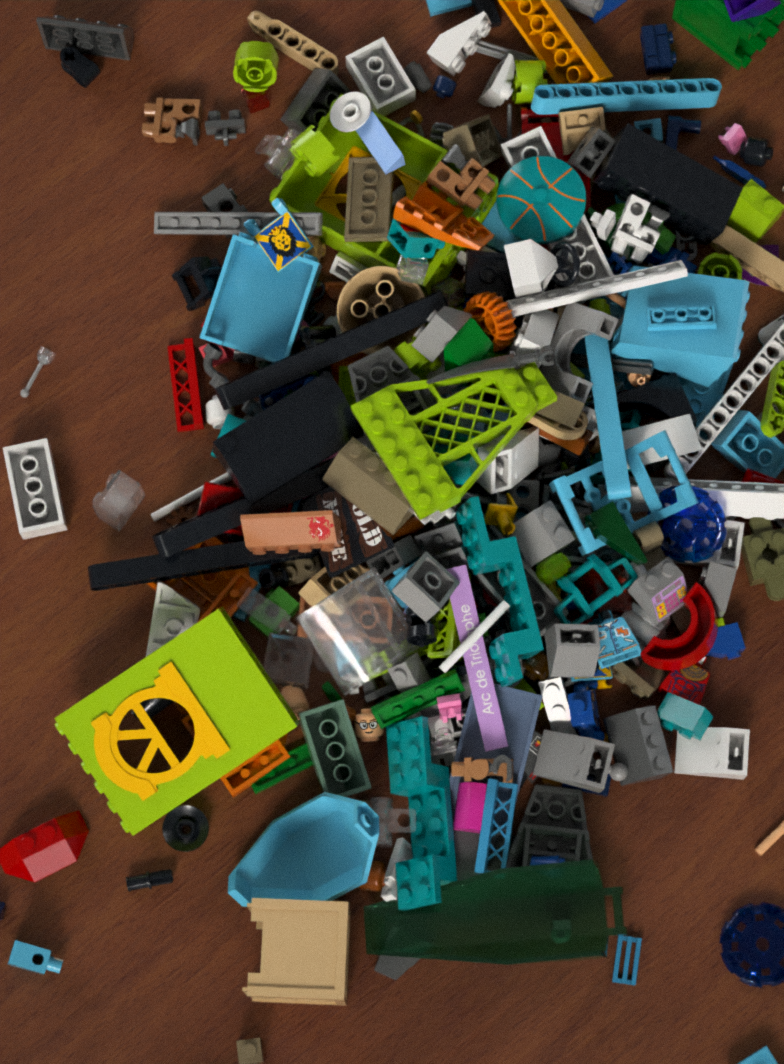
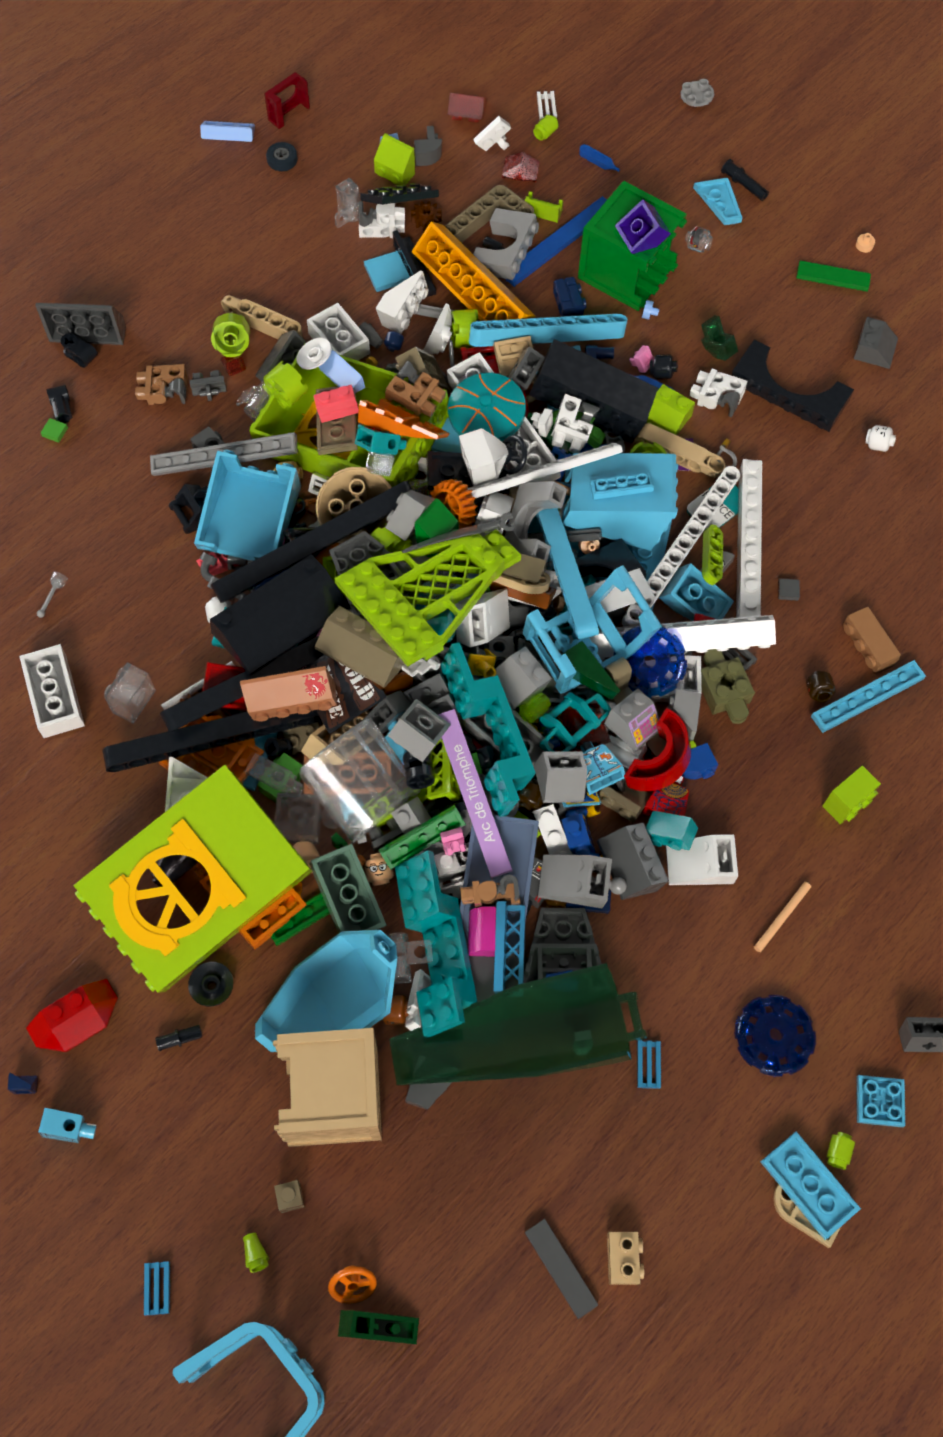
camera: 10 degrees left, 10 degrees down
red fence [167,338,204,432] -> none
flag [244,198,314,273] -> none
clear tile [430,727,456,756] -> none
white piece [439,600,510,673] -> none
none -> bright green tile [41,418,68,443]
none -> black piece [46,385,73,423]
none -> coral brick [313,384,359,423]
none -> light blue tile [642,300,659,320]

